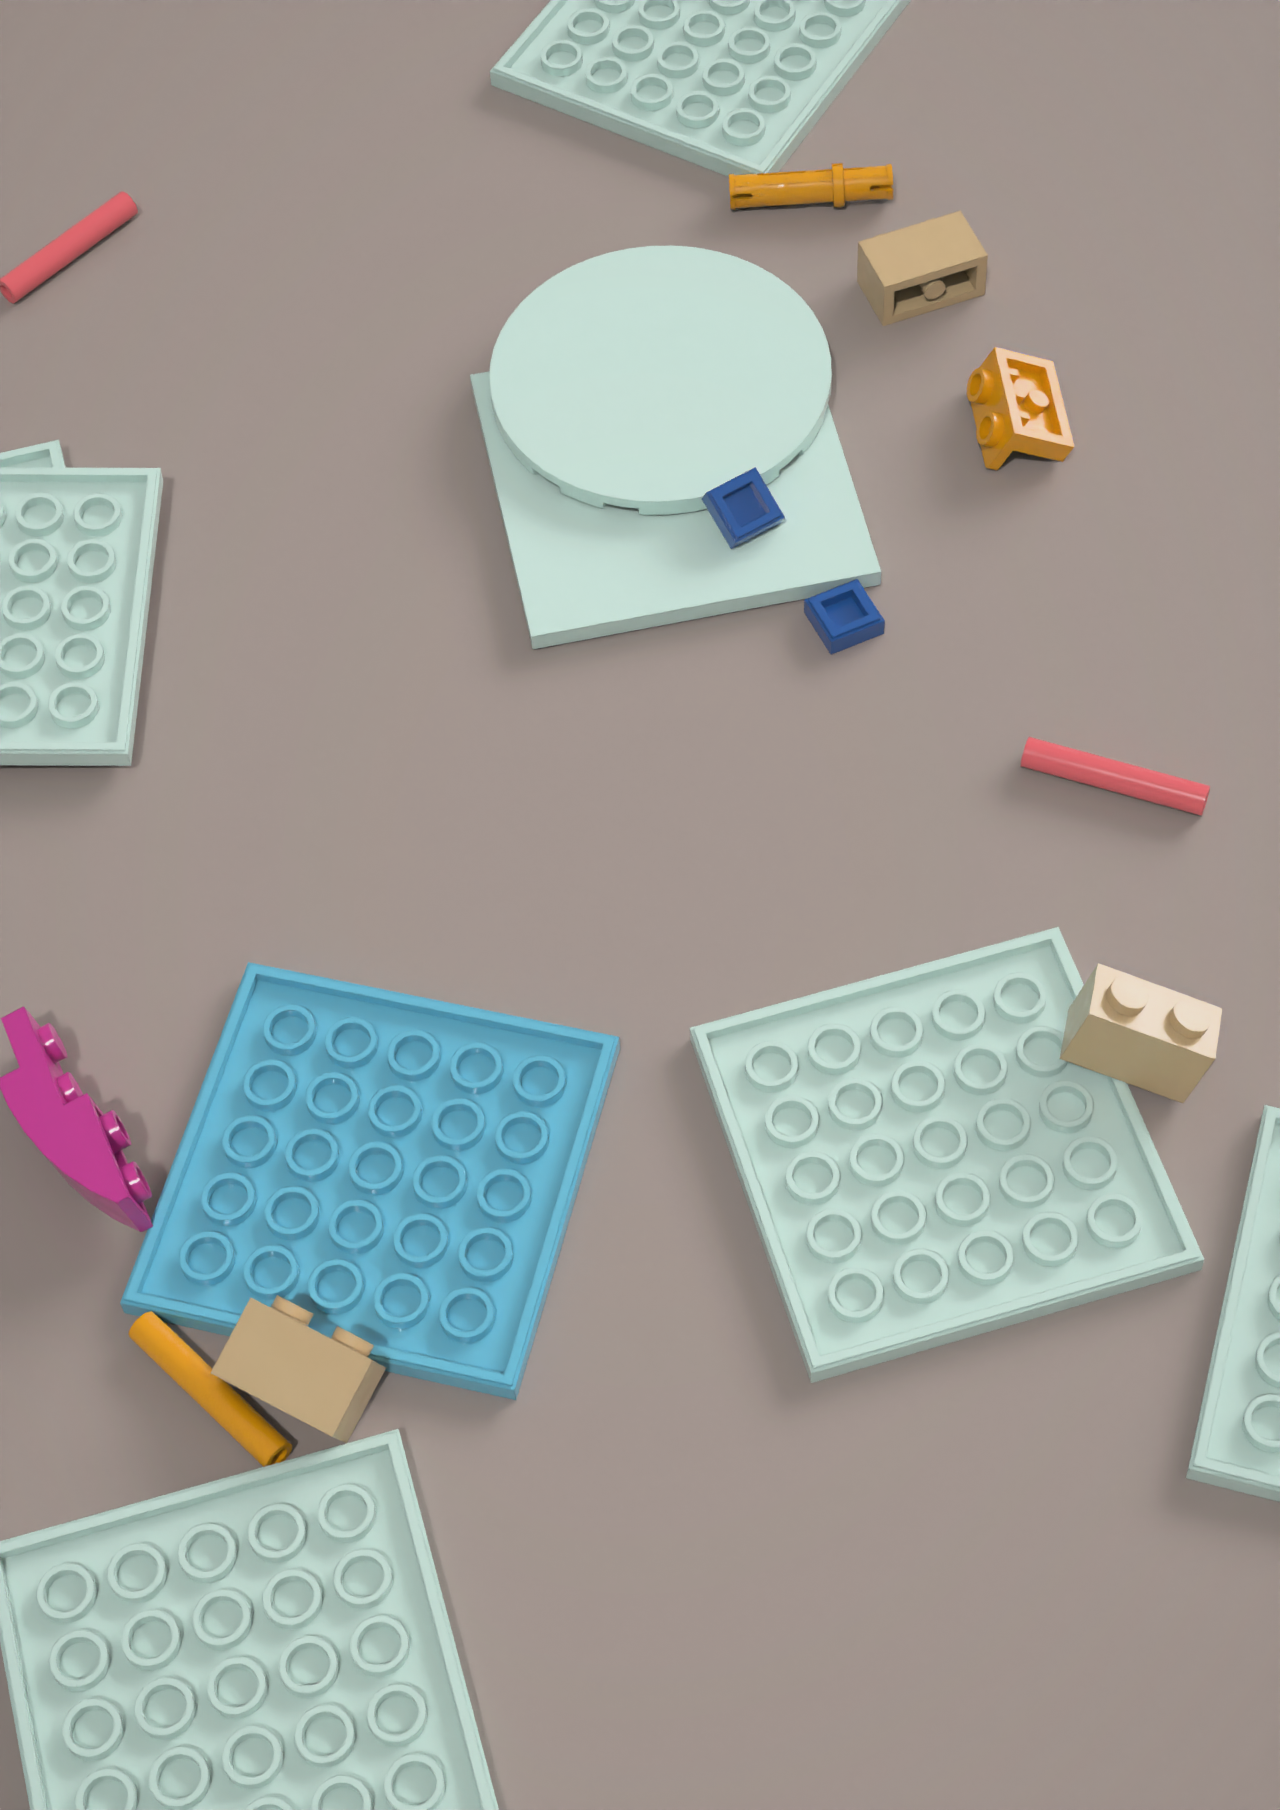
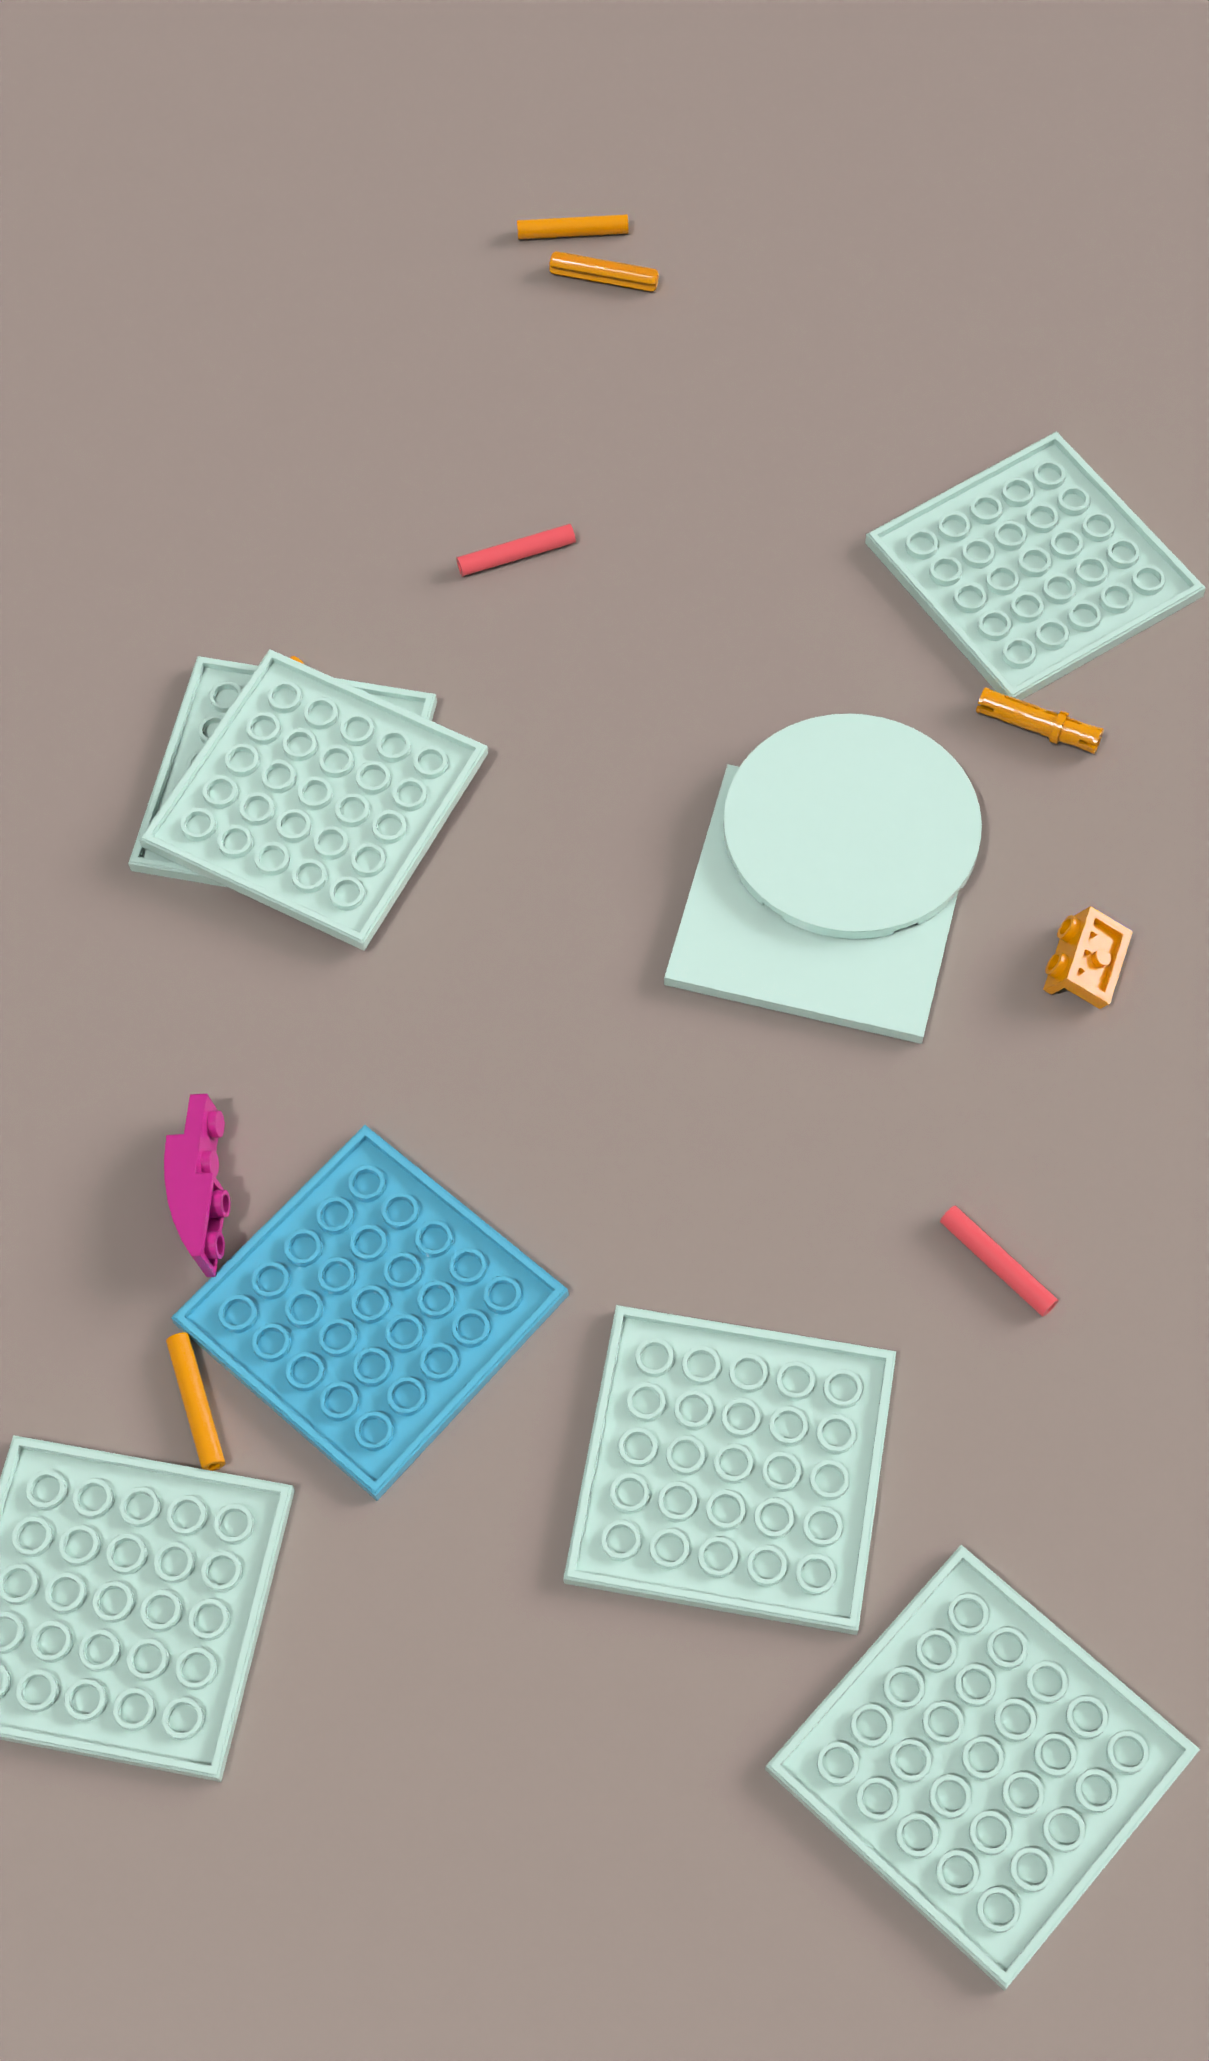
camera: 25 degrees right, 5 degrees up
tan brick [211,1295,386,1443] -> none
blue tile [702,467,785,549] -> none
blue tile [804,579,885,655] -> none
tan brick [857,210,988,326] -> none
tan brick [1060,963,1222,1103] -> none

